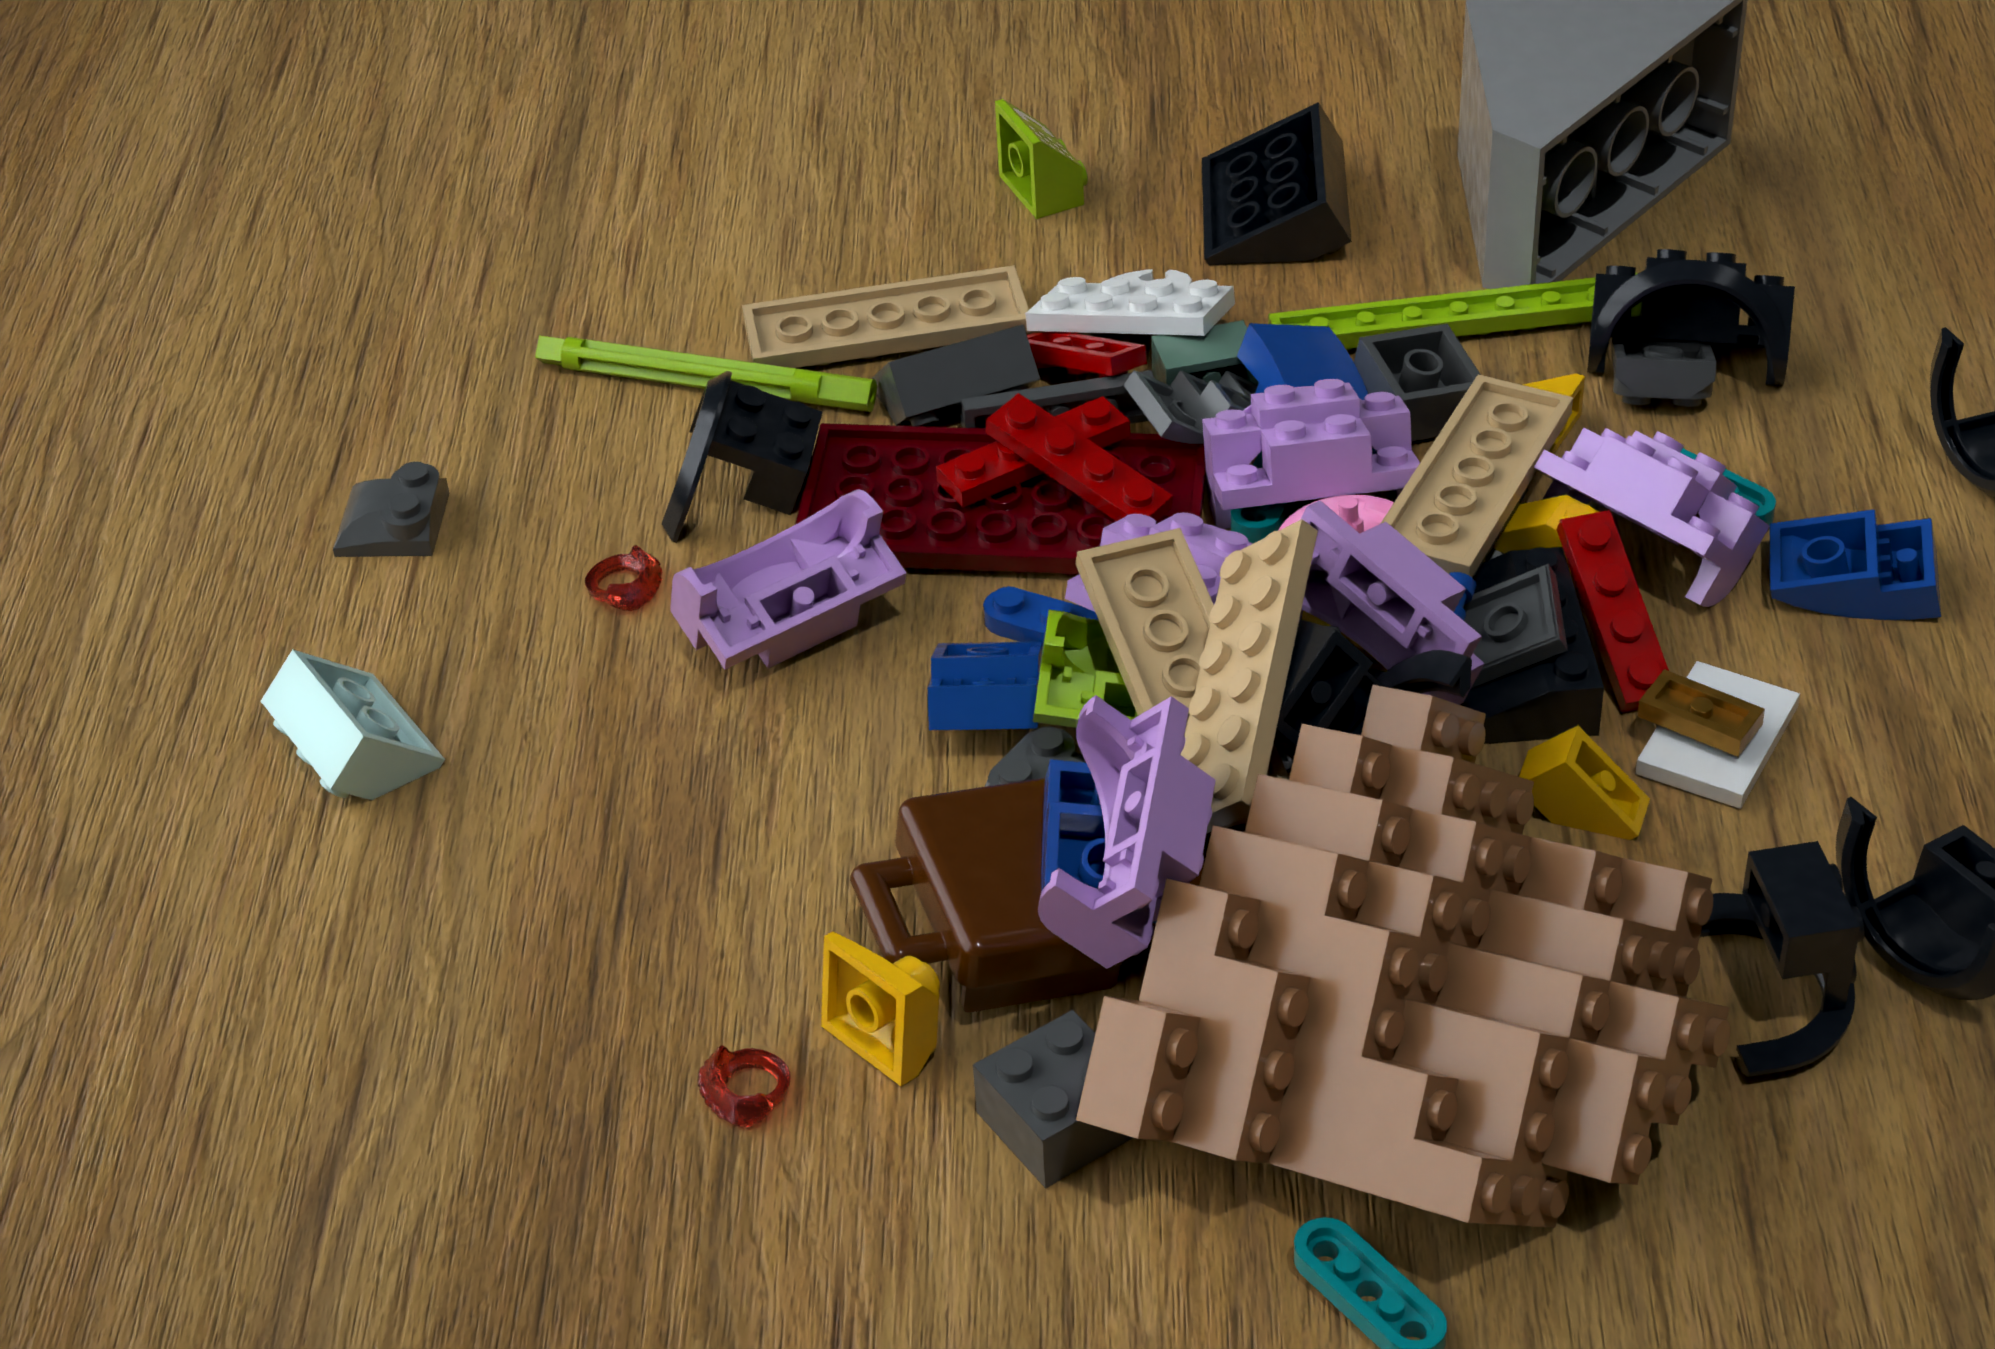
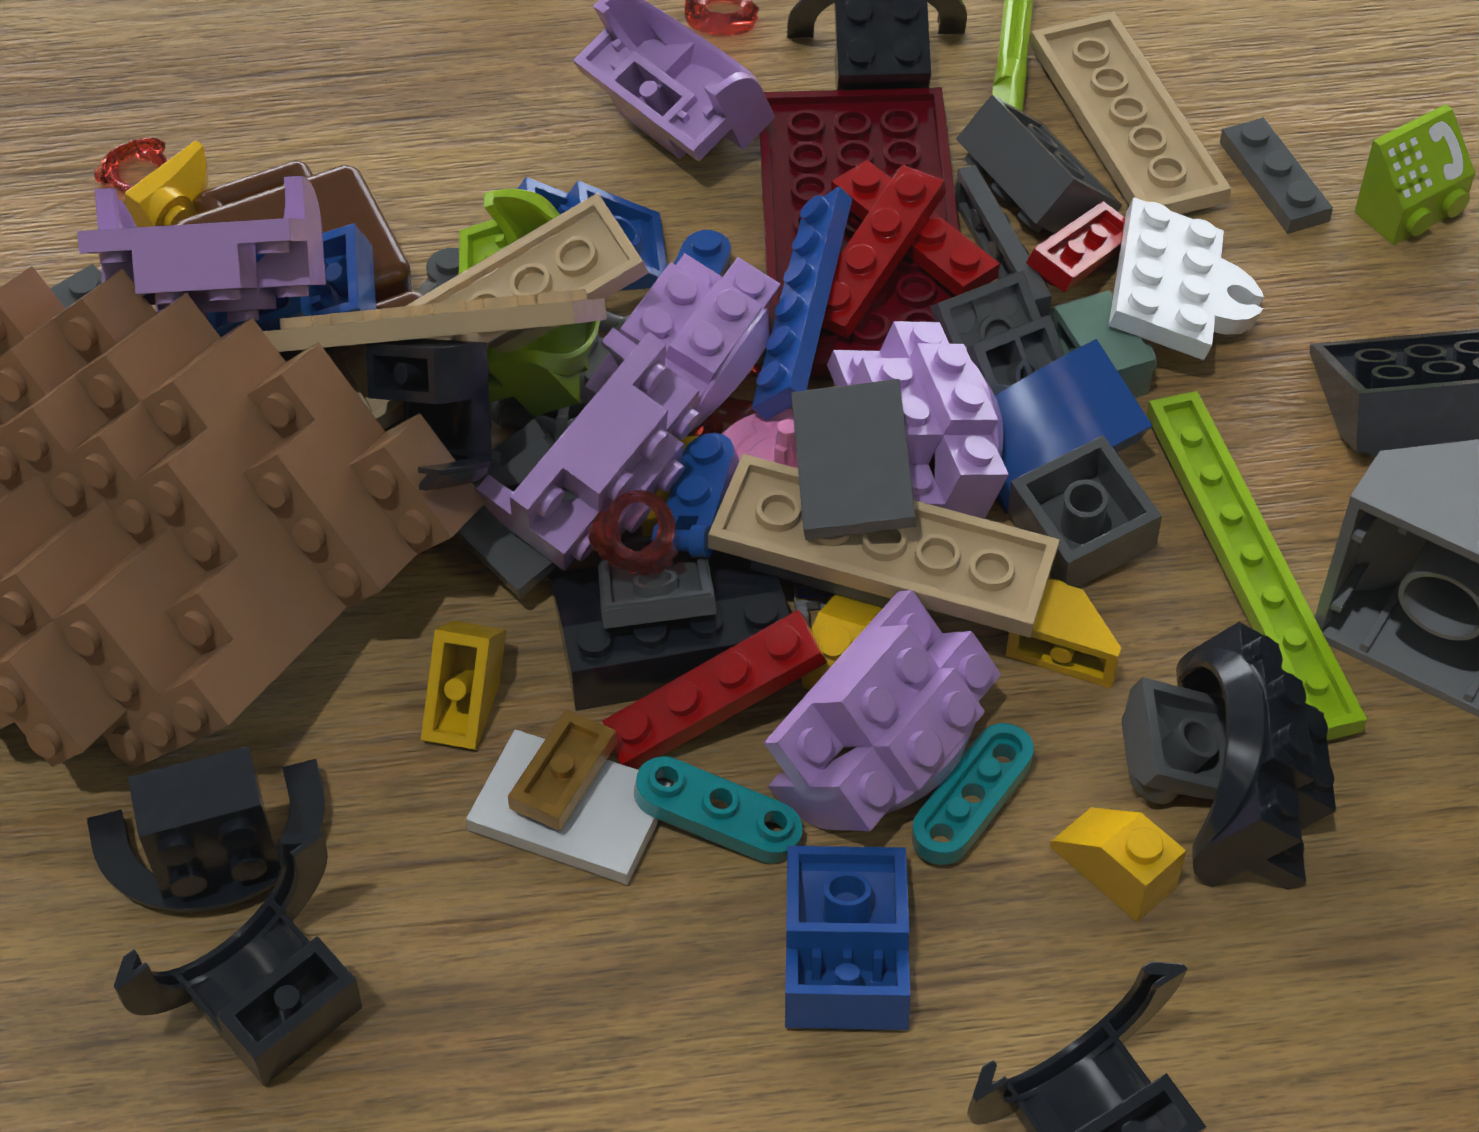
camera: 80 degrees right, 10 degrees up
none -> clear red piece [588,490,679,575]
none -> teal plate [634,756,803,864]
none -> blue plate [752,186,852,420]
none -> dark grey tile [791,379,917,540]
none -> yellow slope [1050,807,1187,922]
none -> dark grey plate [1220,117,1333,234]

